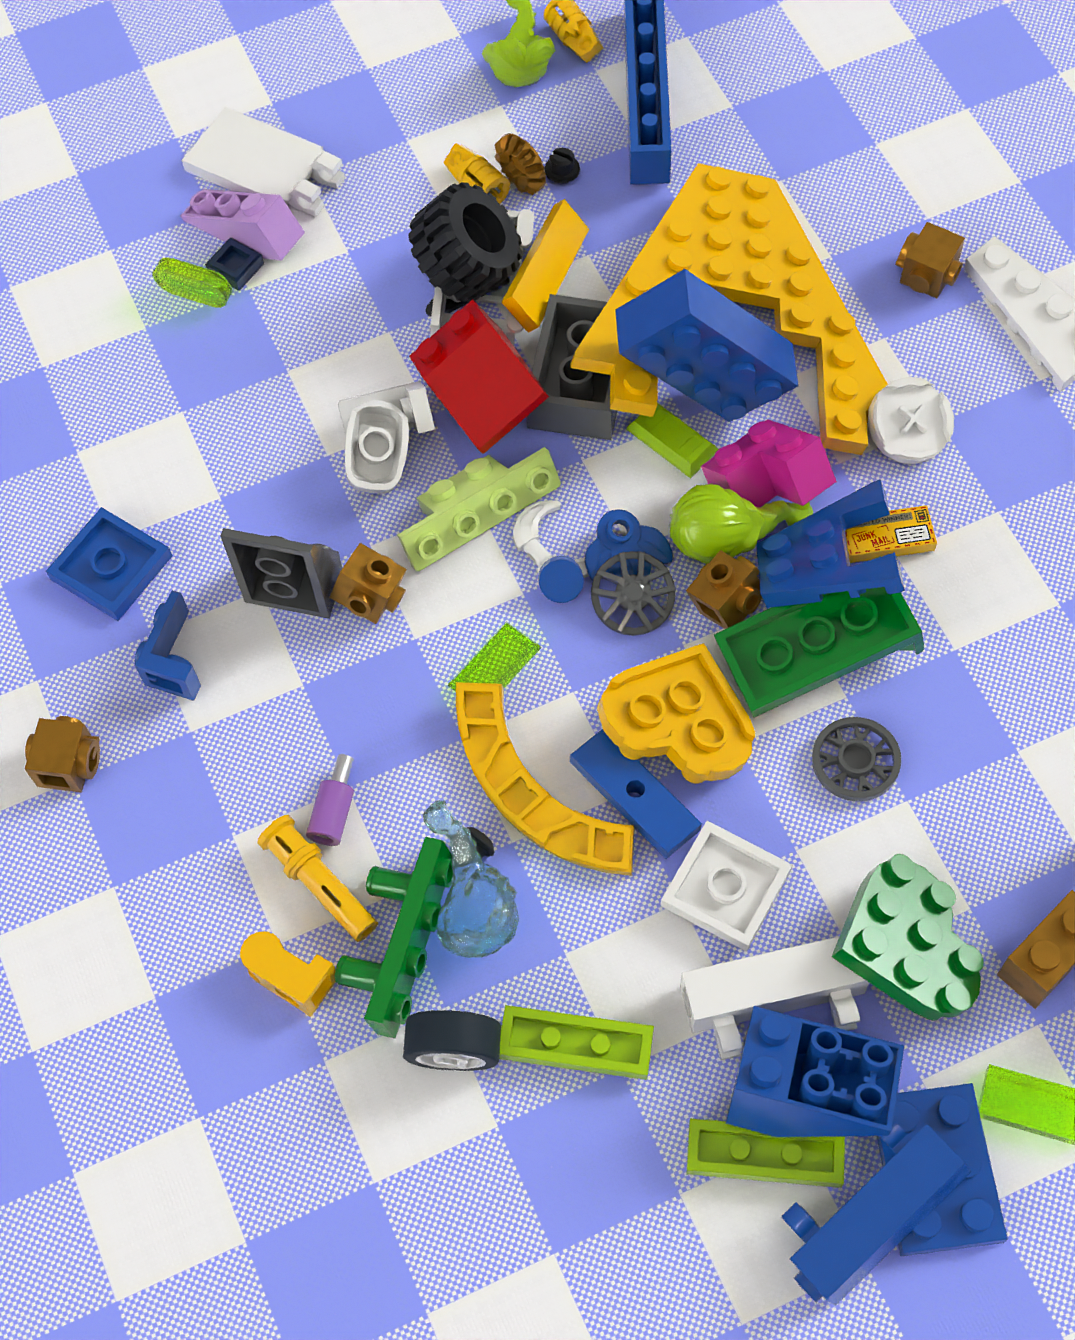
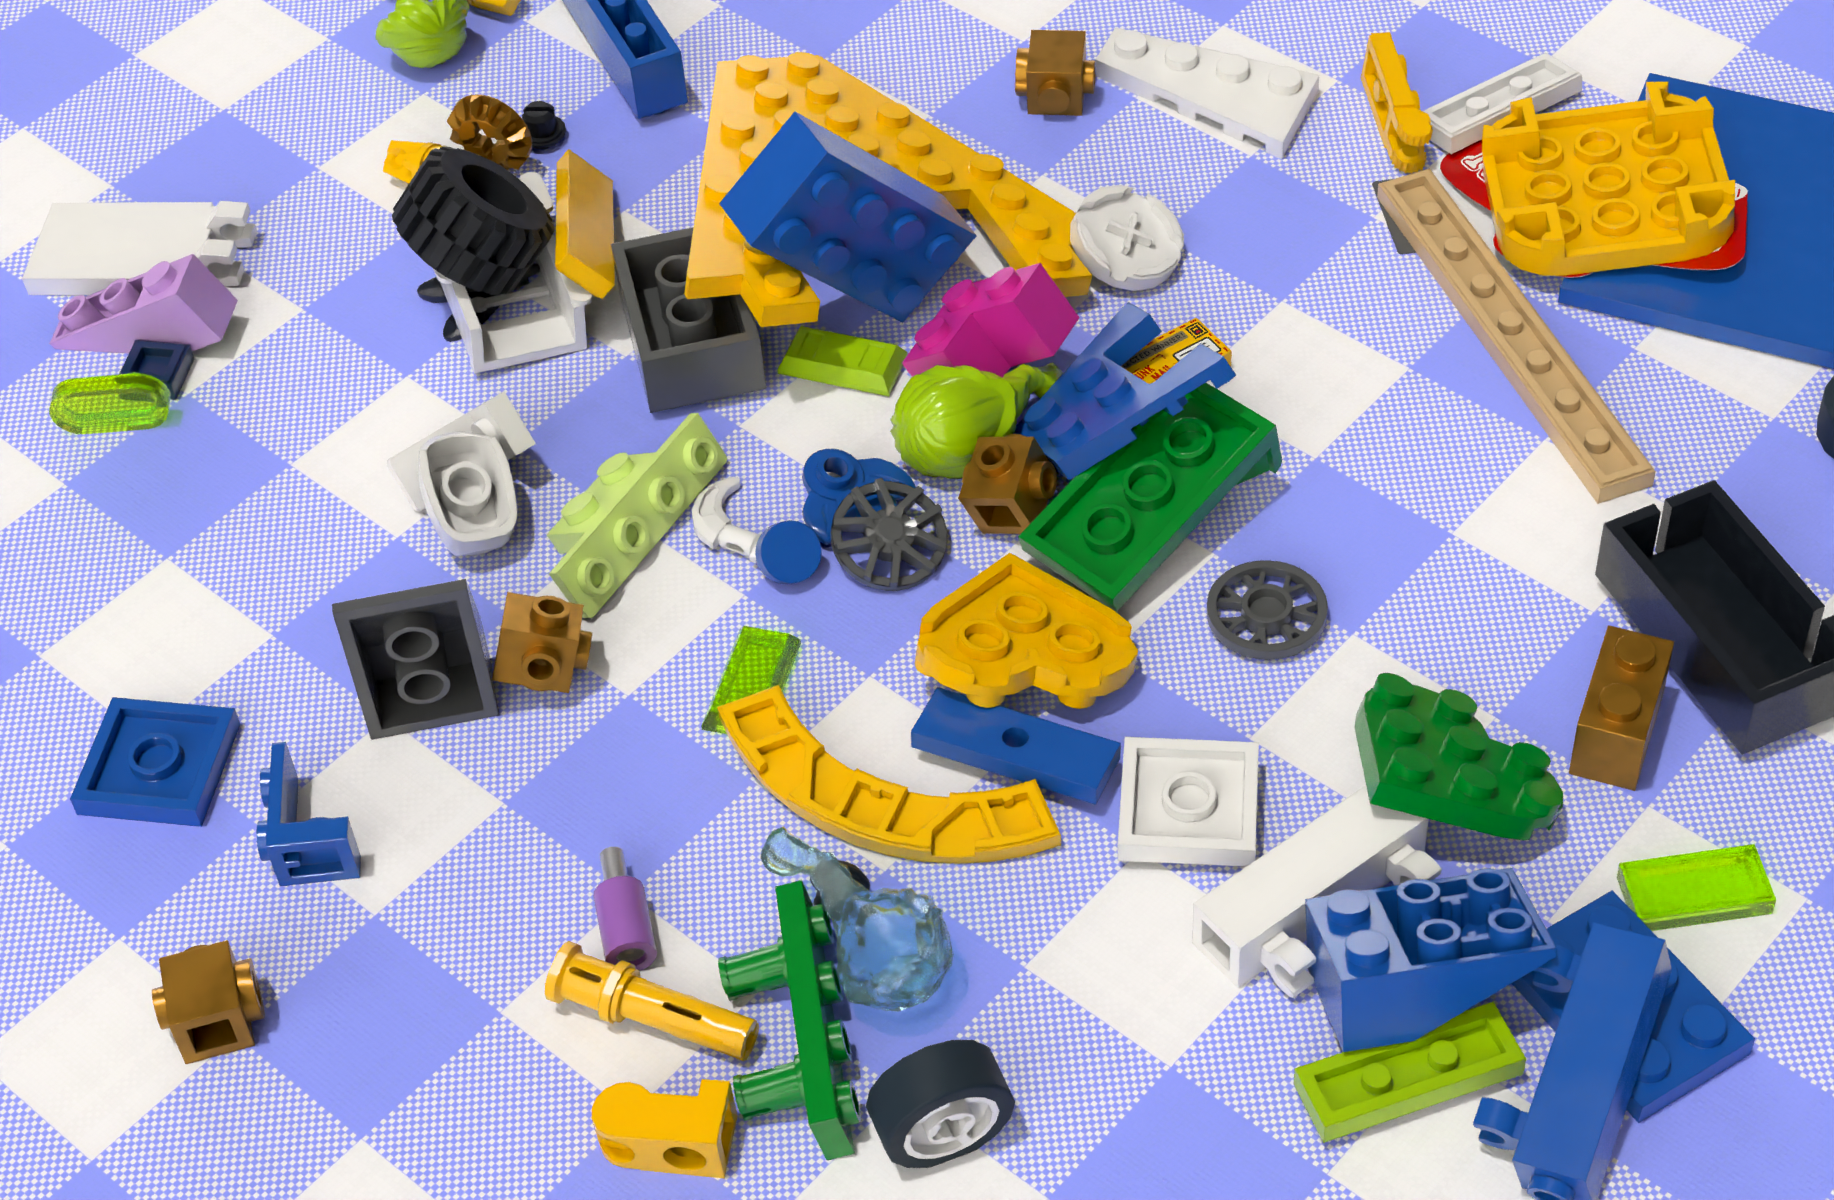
camera: 25 degrees left, 15 degrees down
red slope [409,299,549,454] -> none
lime plate [499,1005,654,1080] -> none

